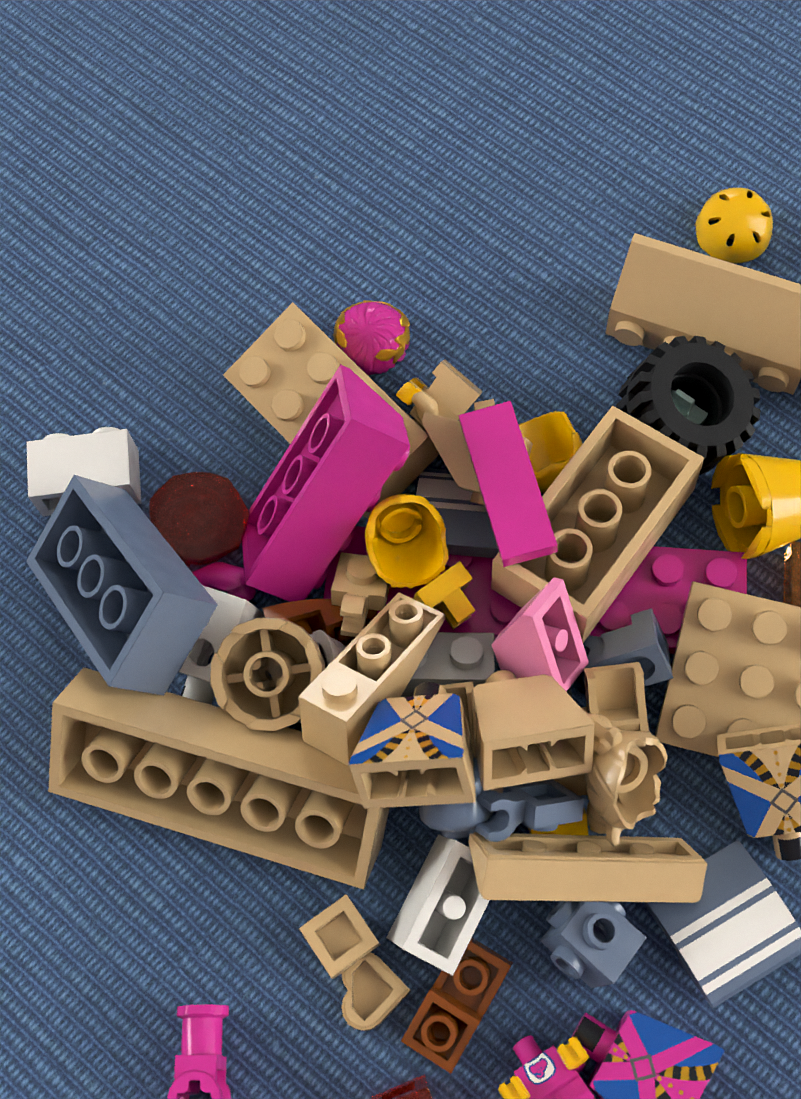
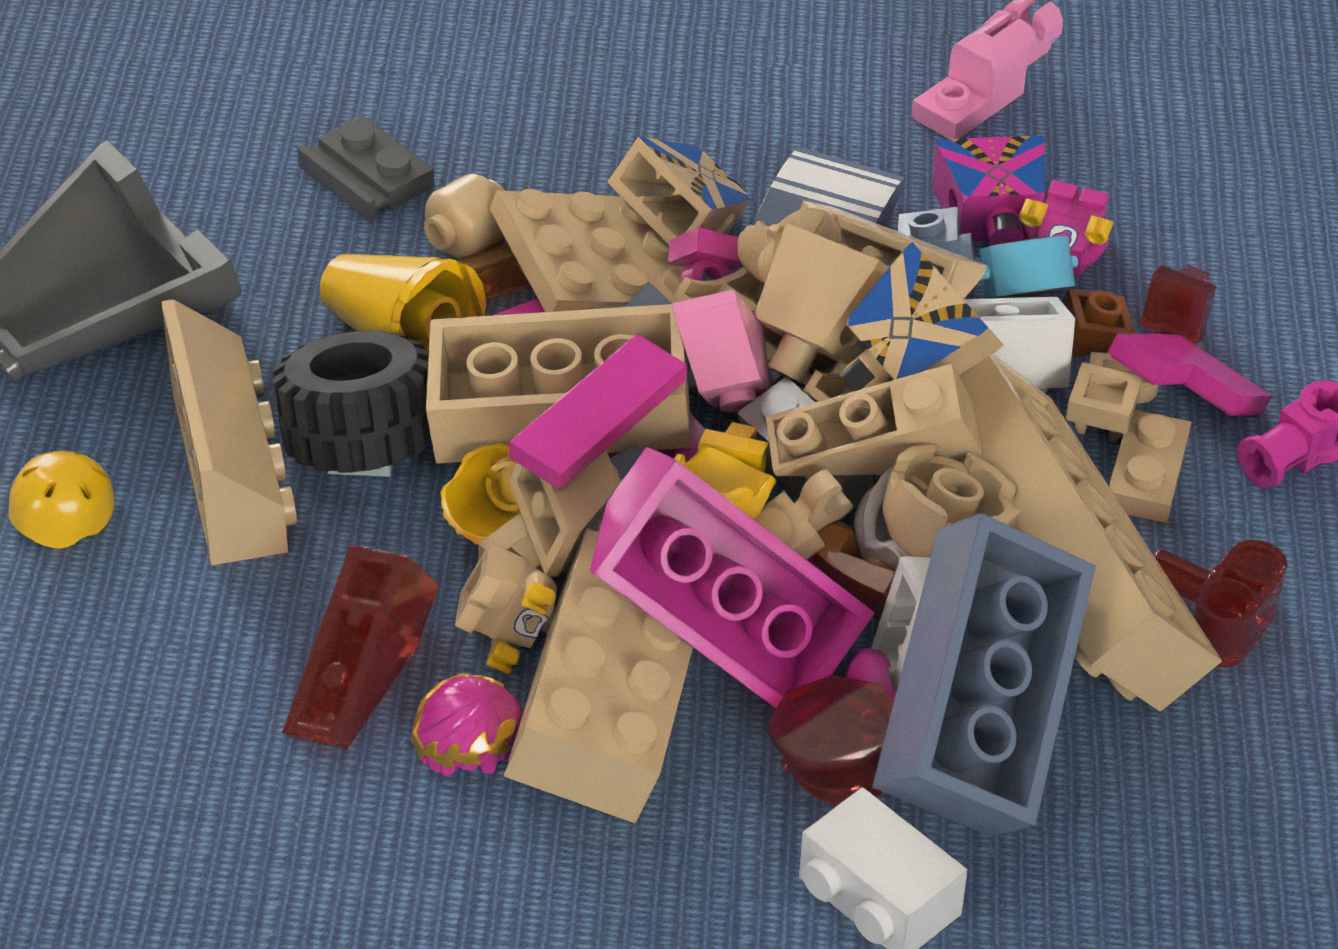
camera: 135 degrees left, 25 degrees down
none -> clear red slope [282,545,439,750]
none -> dark pink tile [668,228,744,282]
none -> medium azure piece [979,236,1078,299]
none -> dark pink tile [1108,334,1272,416]
none -> tan plate [1109,410,1192,523]
none -> clear red beam [1154,540,1288,667]

